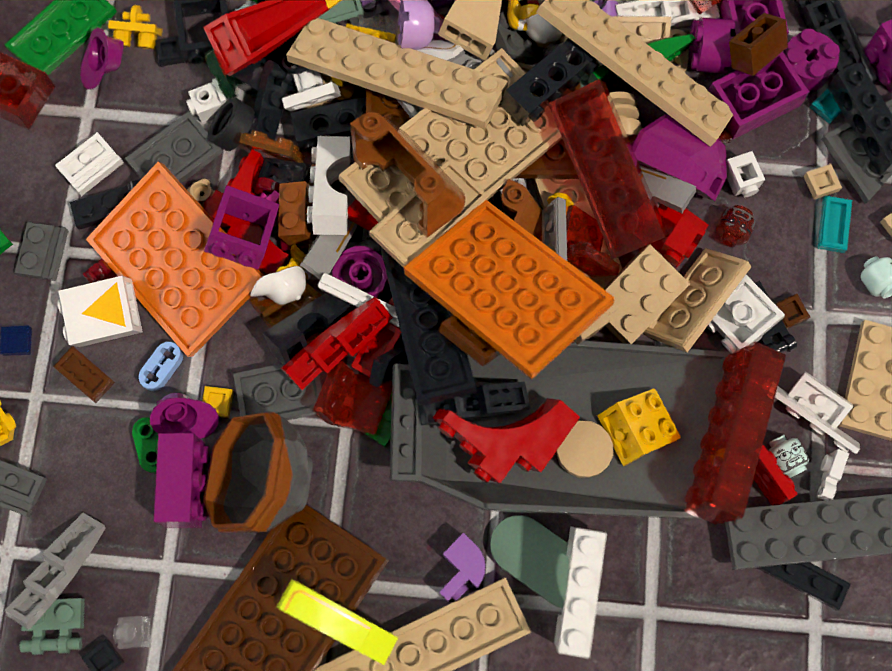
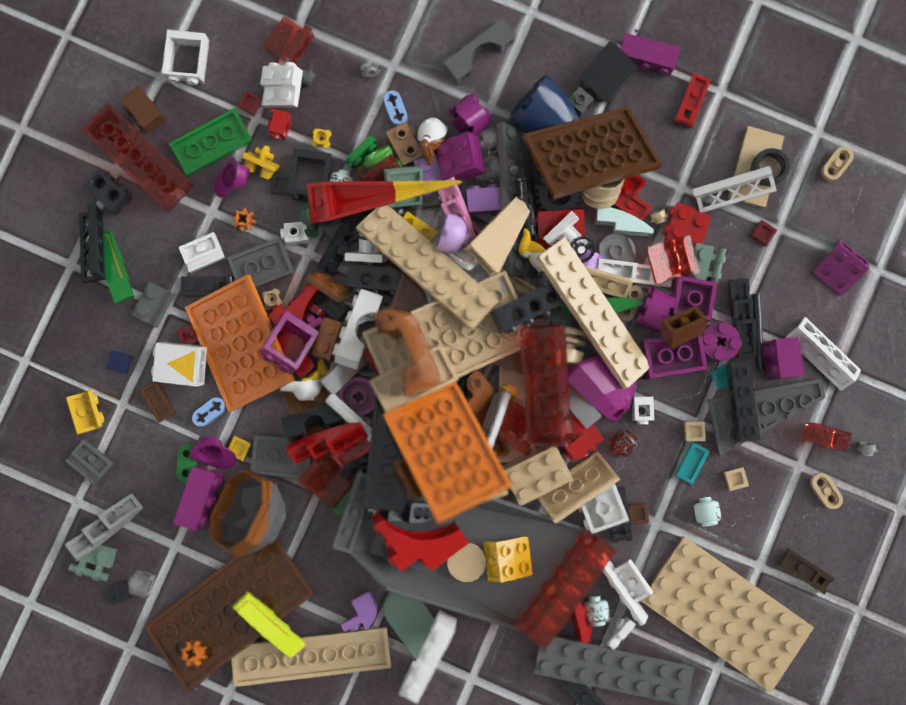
camera: 15 degrees right, 10 degrees up
black tyre [208,98,254,151] -> none
none -> orange gear [232,208,257,233]

